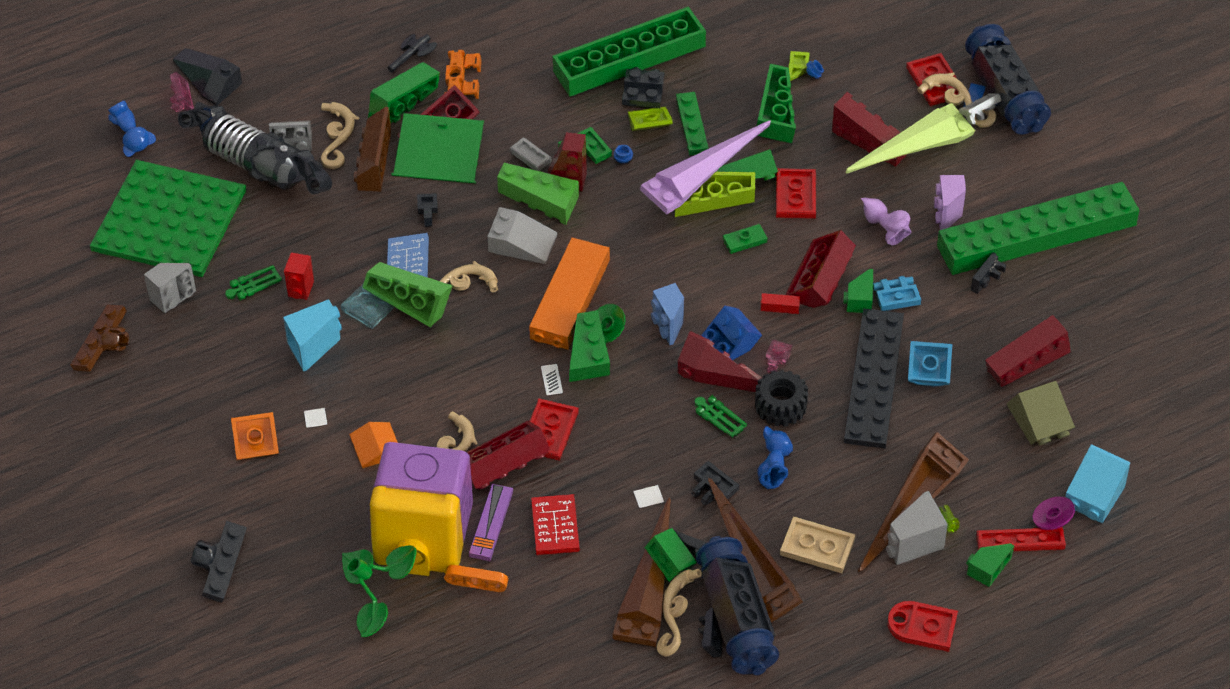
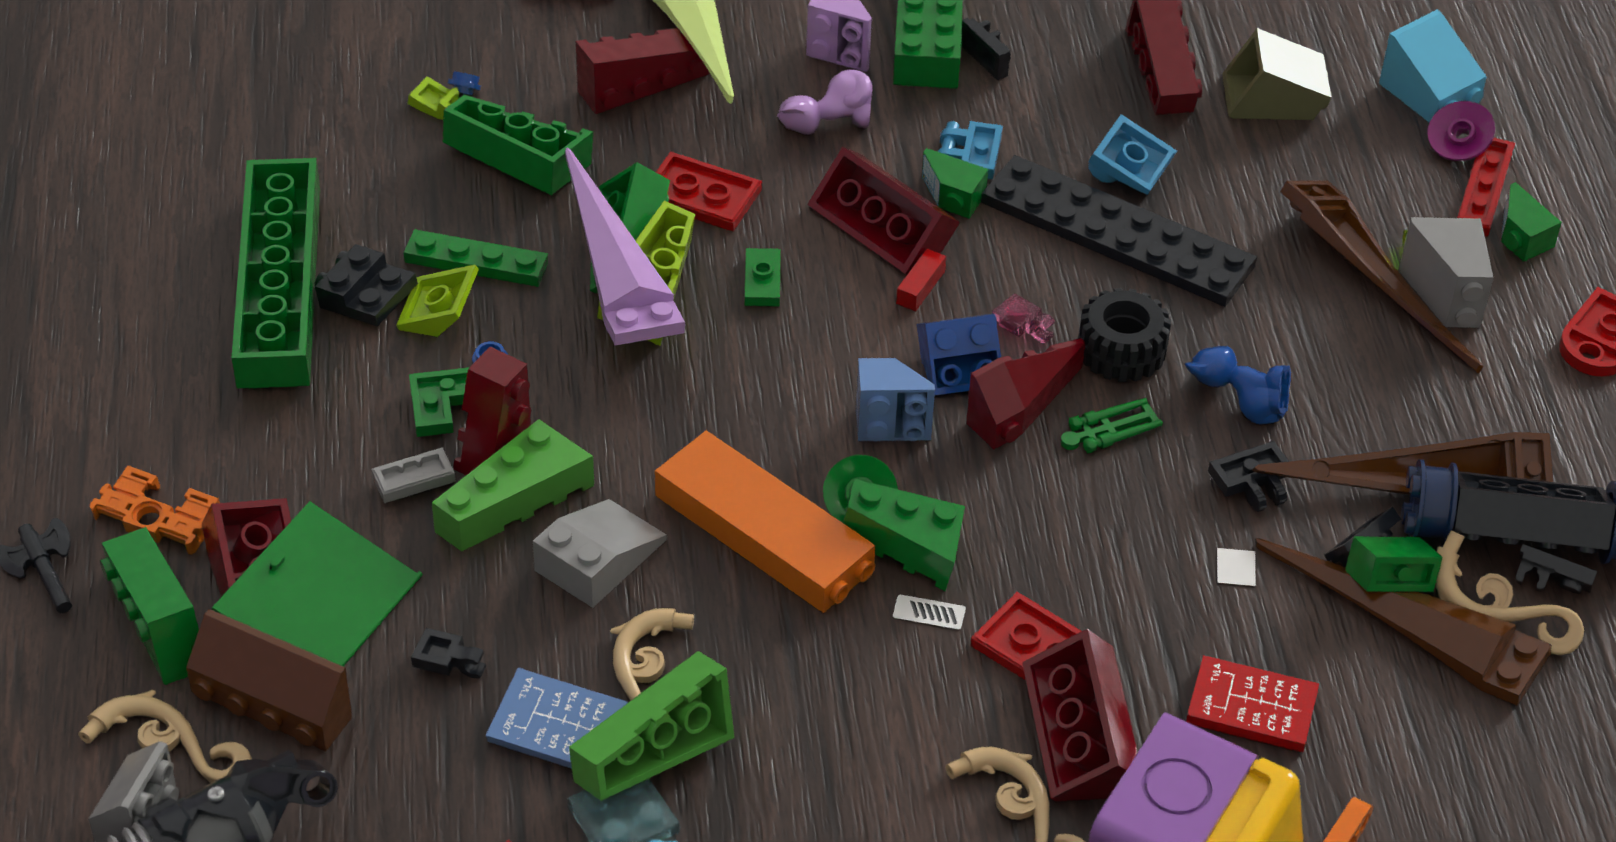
camera: 70 degrees left, 5 degrees down
tan plate [780,516,855,573] -> none

